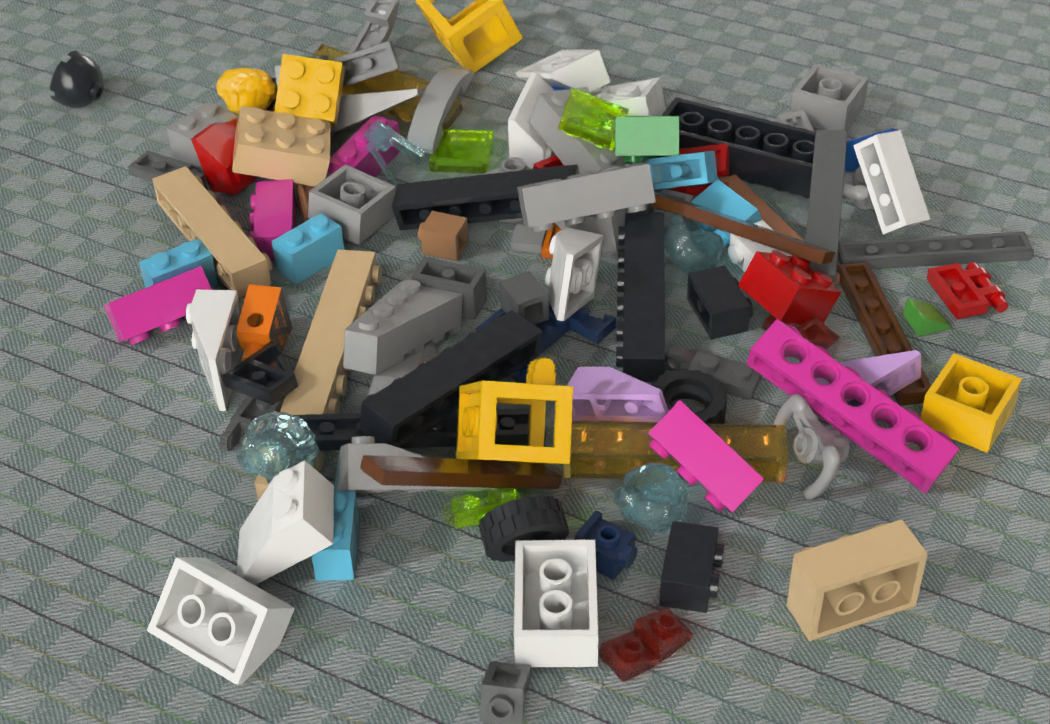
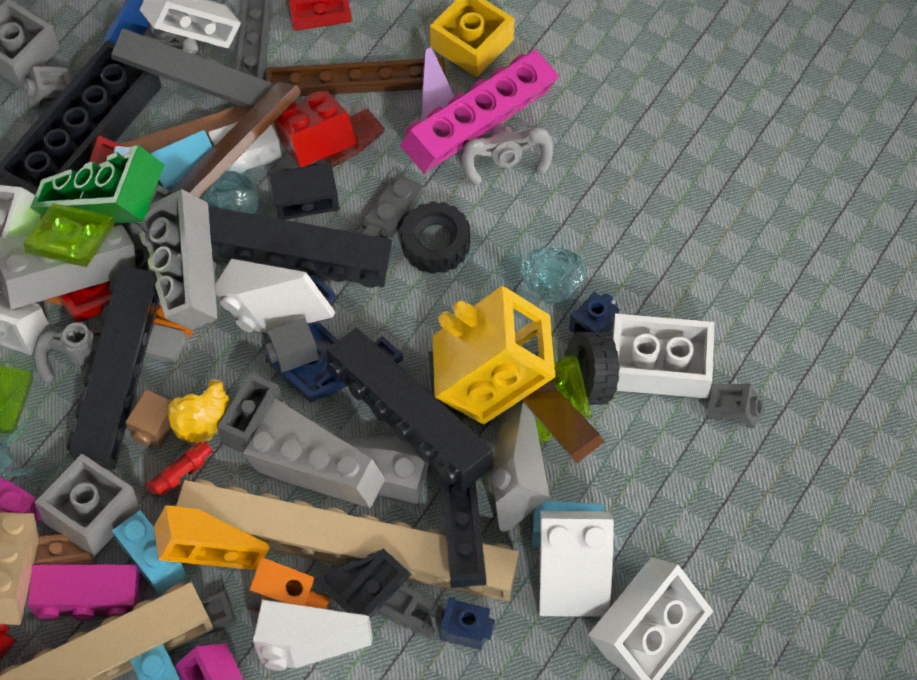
camera: 85 degrees left, 20 degrees up
clear light blue hair [237,411,319,484] -> none
clear yellow brick [563,421,788,483] -> none
lavender slope [567,367,669,422] -> none
clear red slope [598,607,693,682] -> none
dark pink brick [647,400,764,513] -> none
black brick [659,521,725,613] -> none
tan brick [786,519,928,641] -> none
bright green slope [903,298,950,337] -> none
none -> red plate [144,441,213,497]
none -> light orange slope [154,505,269,570]
none -> yellow hair [167,379,230,444]
none -> dark blue brick [440,597,495,650]

